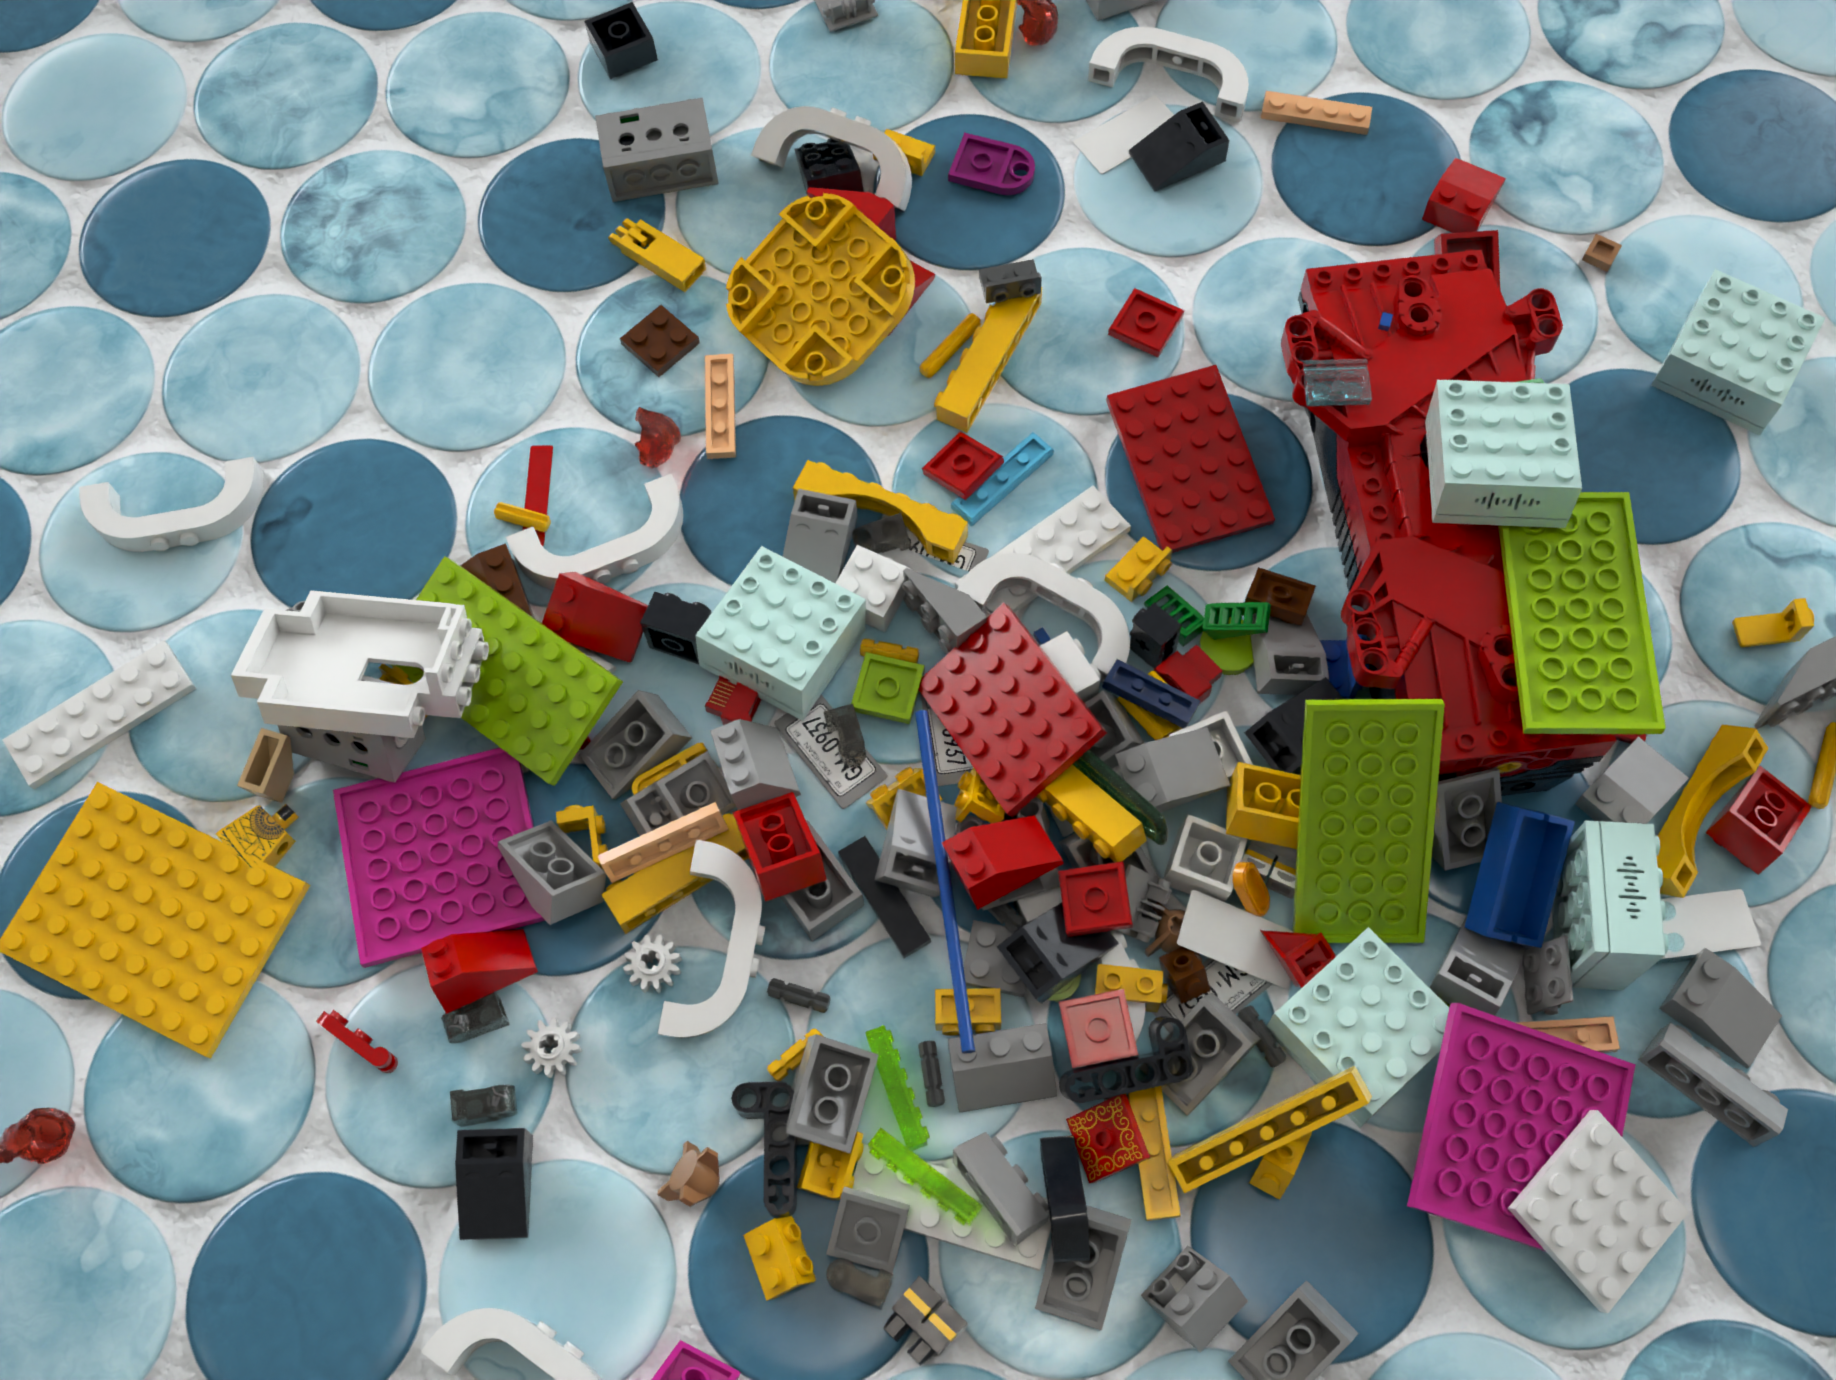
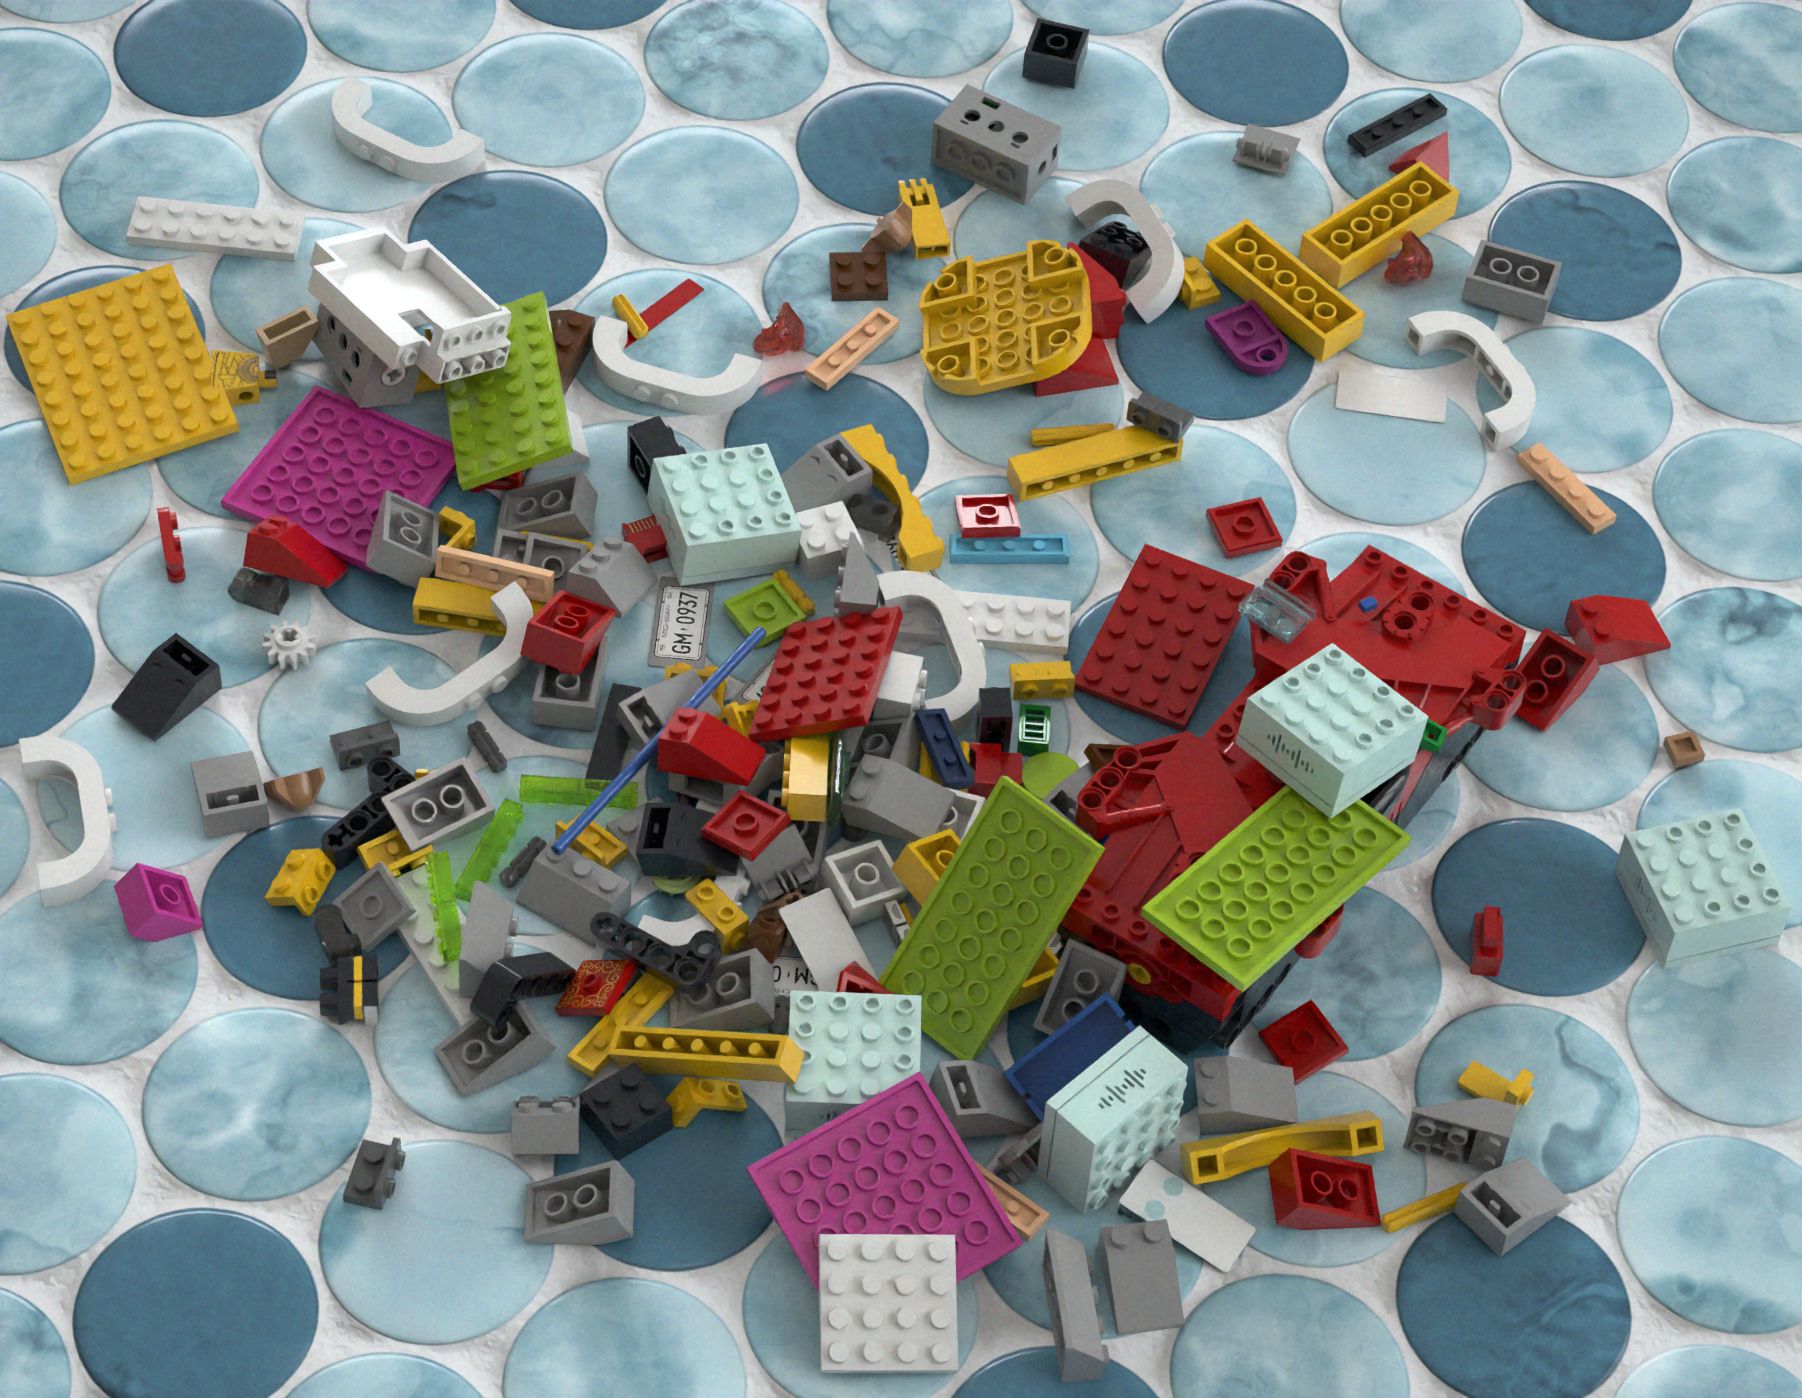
camera: 35 degrees right, 15 degrees down
clear smoke leg [450,1085,517,1127] -> none
red slope [542,572,648,663] -> none
white gear [623,935,682,993] -> none
clear smoke leg [823,704,866,768] -> none
plate [1058,989,1139,1069] -> none
black slope [1129,101,1230,192] -> none
green slope [1203,602,1271,640] -> none
light orange tile [1233,862,1270,916] -> none
none -> light grey slope [190,751,270,838]
none -> dark grey bracket [330,720,401,771]
none -> clear neon green piece [519,774,638,810]
none -> black brick [579,1062,672,1161]
none -> medium nougat piece [860,201,912,254]
none -> yellow brick [1203,218,1365,363]
none -> red piece [1470,906,1503,977]

